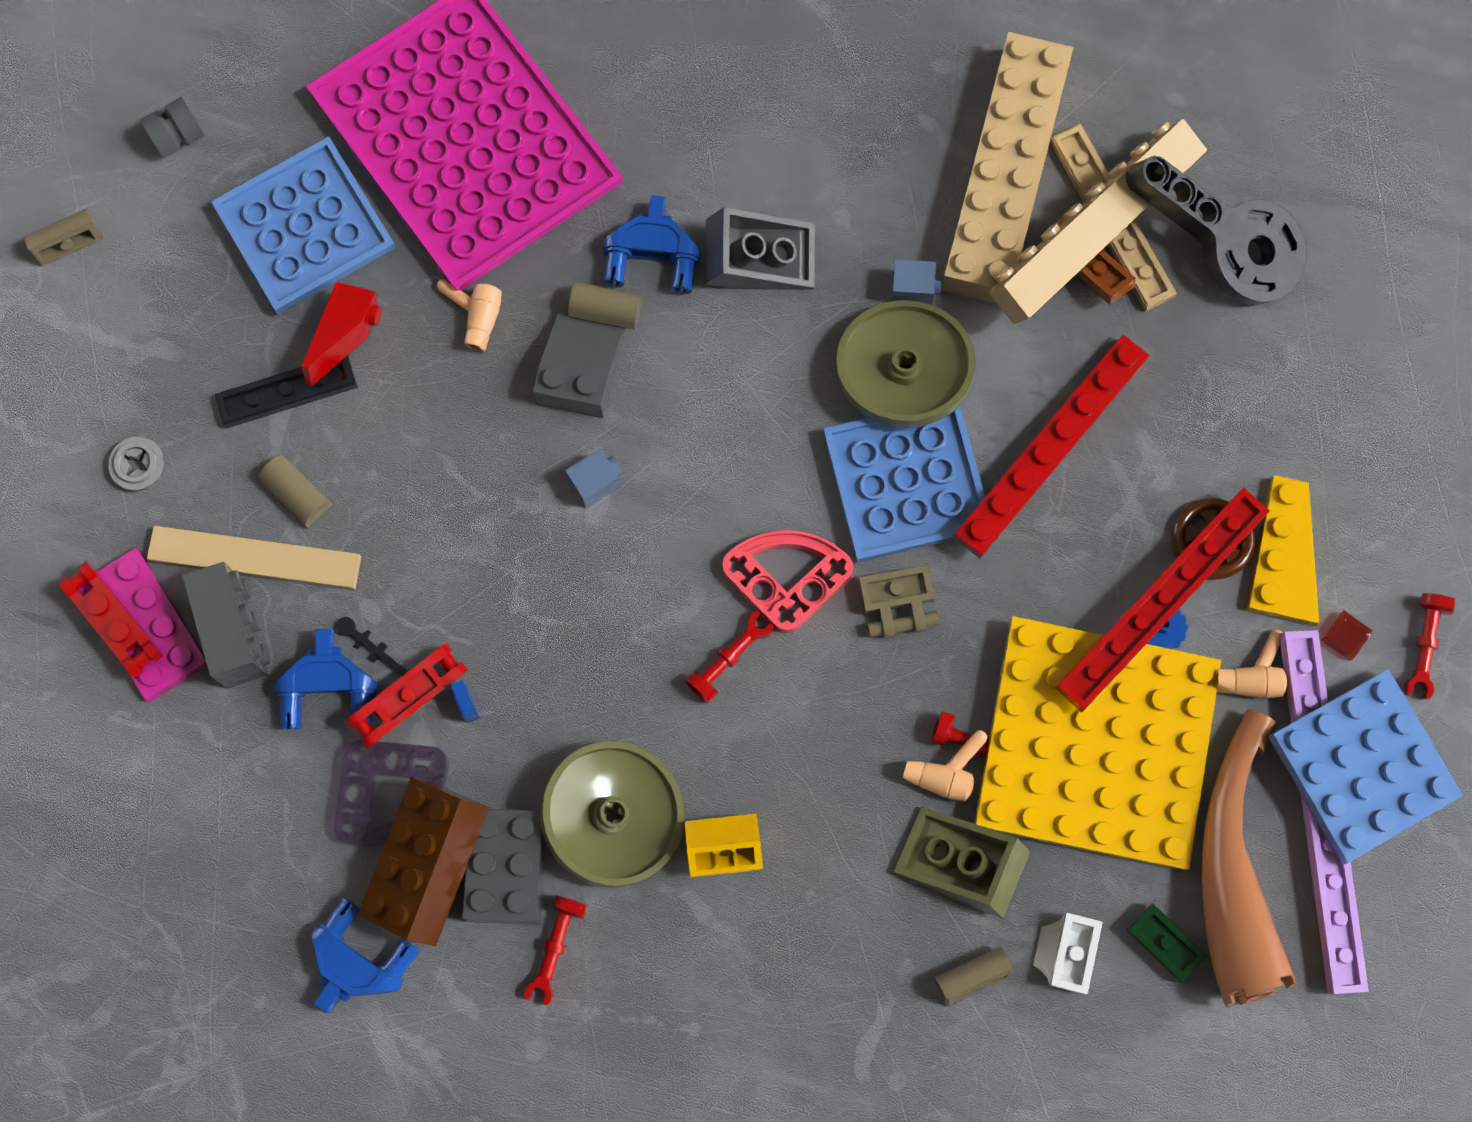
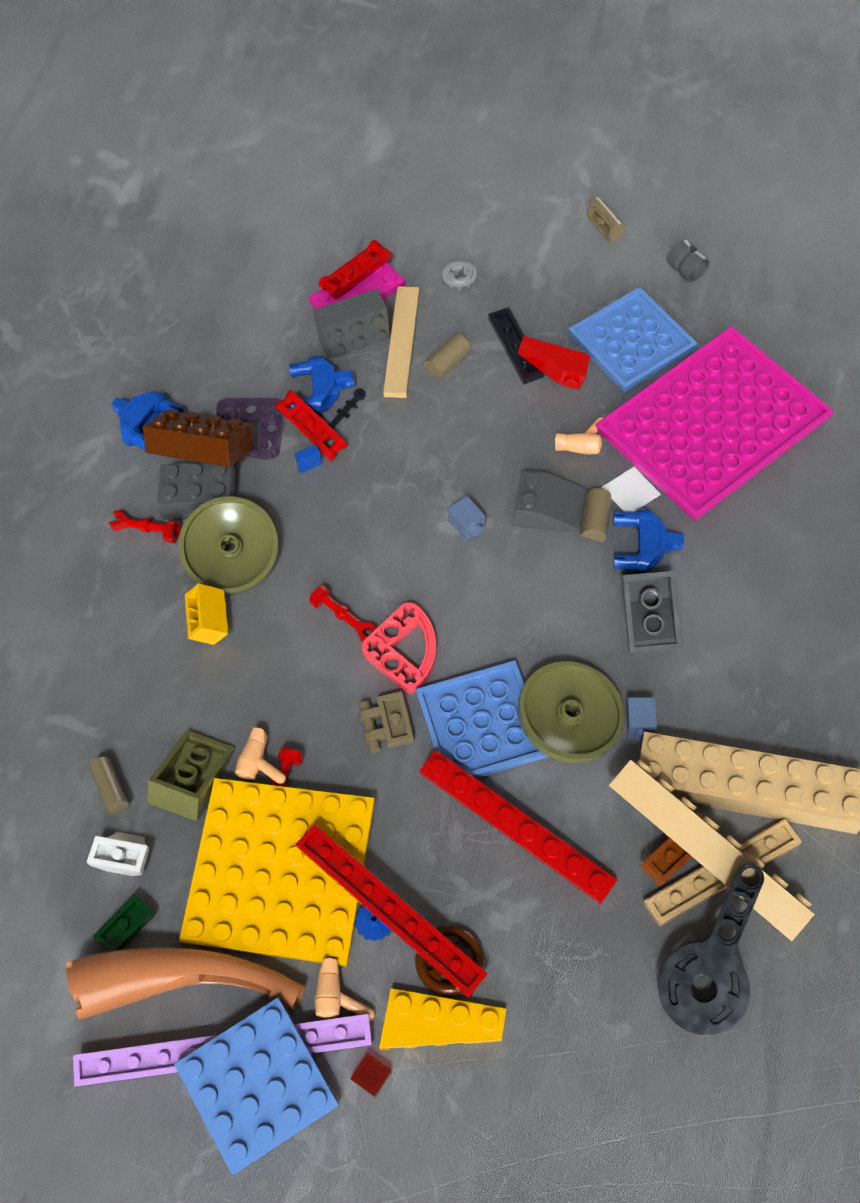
camera: 90 degrees right, 15 degrees down
red piece [1403,593,1456,700] -> none
none -> white sticker [601,467,661,512]

